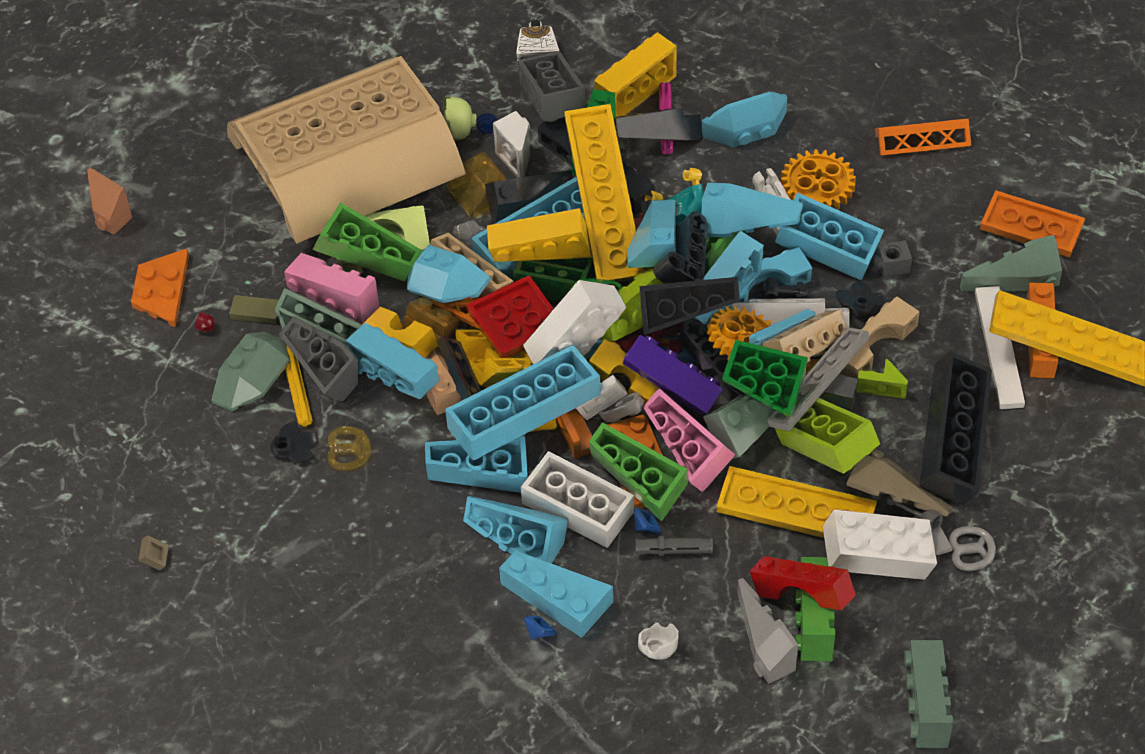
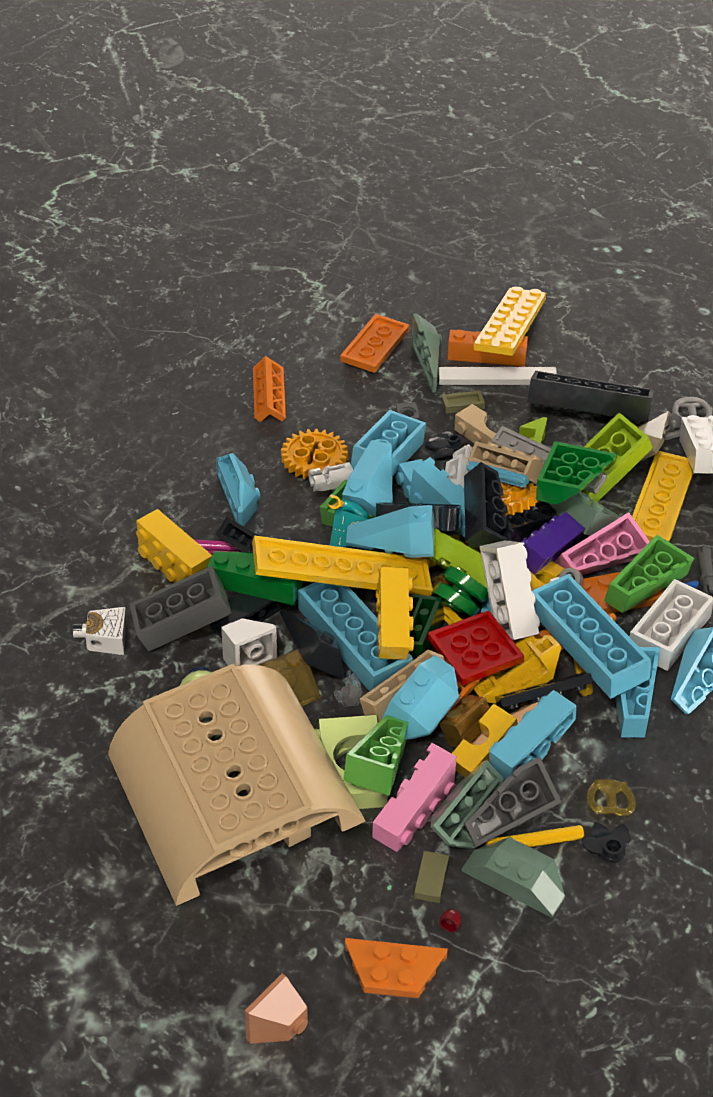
camera: 90 degrees left, 10 degrees down
none -> olive tile [441,391,485,413]

